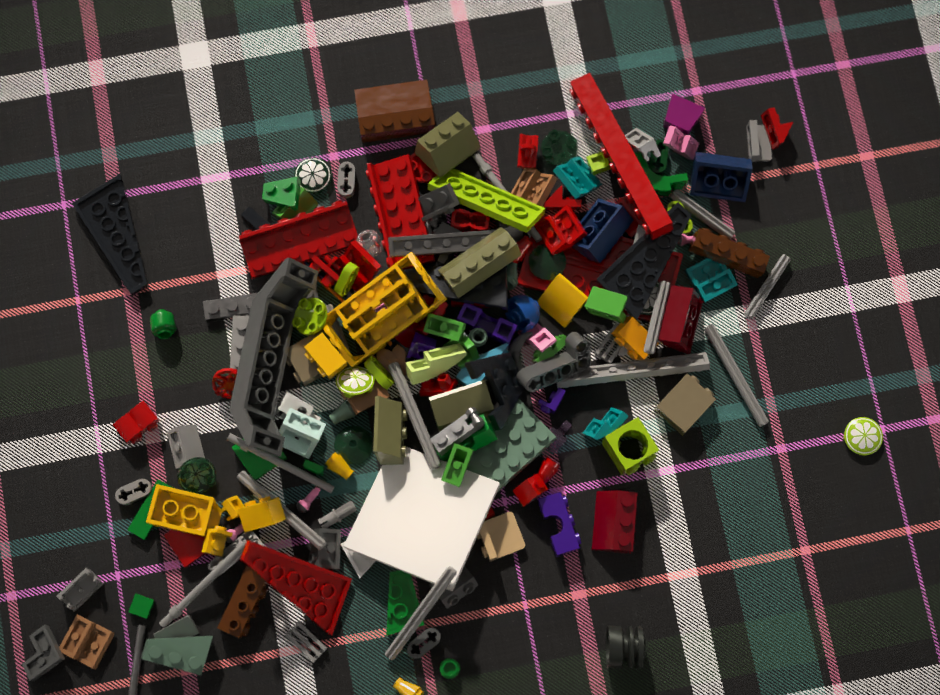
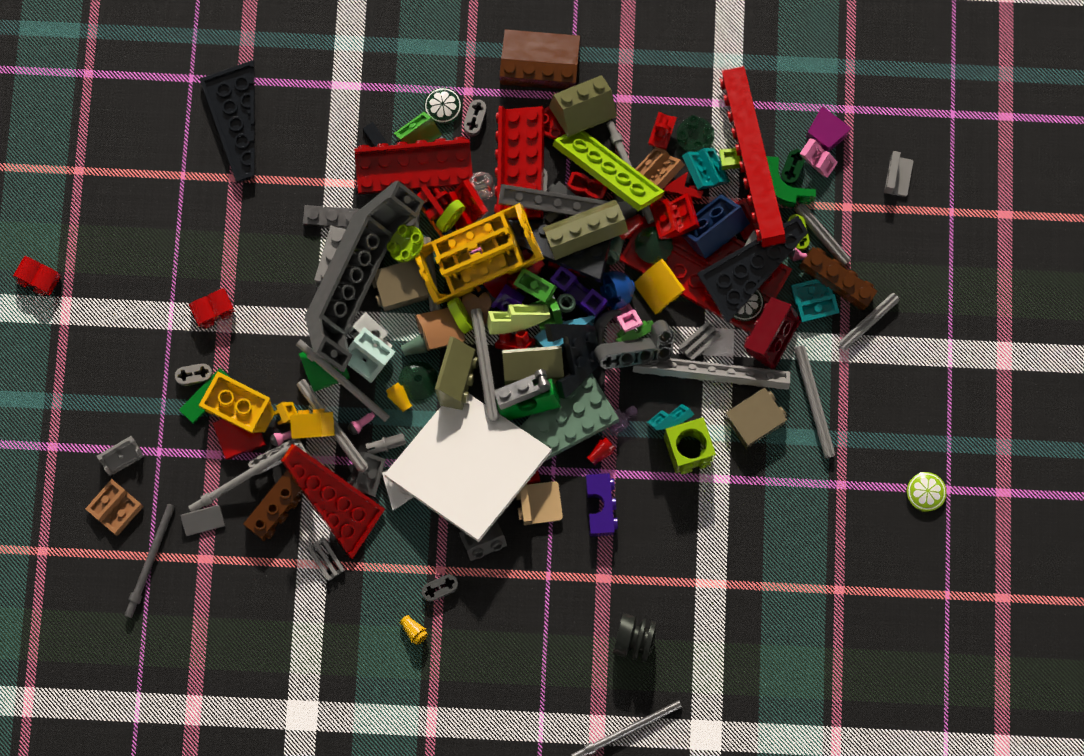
camera: 15 degrees right, 0 degrees up
dark grey plate [22,625,65,682] -> none
green tile [128,593,155,619] -> none
sand green wedge [141,635,213,675] -> none
green head [150,309,176,339] -> none
light grey panel [167,424,205,469] -> none
clear green dish [177,457,216,494] -> none
yellow bracket [202,526,233,557] -> none
red wheel [212,368,238,399] -> none
green wing [262,176,301,211] -> none
green tile [303,460,325,476] -> none
yellow brick [304,333,348,380] -> none
dish [336,366,375,398] -> none
light grey axle [385,566,457,660] -> none
green wing [386,570,424,636] -> none
dark grey bracket [418,183,460,222] -> none
green plate [440,658,460,679] -> none
bright green slope [441,443,473,487] -> none
red brick [512,473,549,507] -> none
dark purple bracket [537,388,566,414] -> none
bright green panel [584,286,628,324] -> none
dark red slope [591,490,638,554] -> none
light orange brick [611,316,659,360] -> none
light grey hinge [625,128,661,161] -> none
light grey axle [644,281,670,354] -> none
dark blue slope [690,152,753,202] -> none
red slope [760,107,793,150] -> none

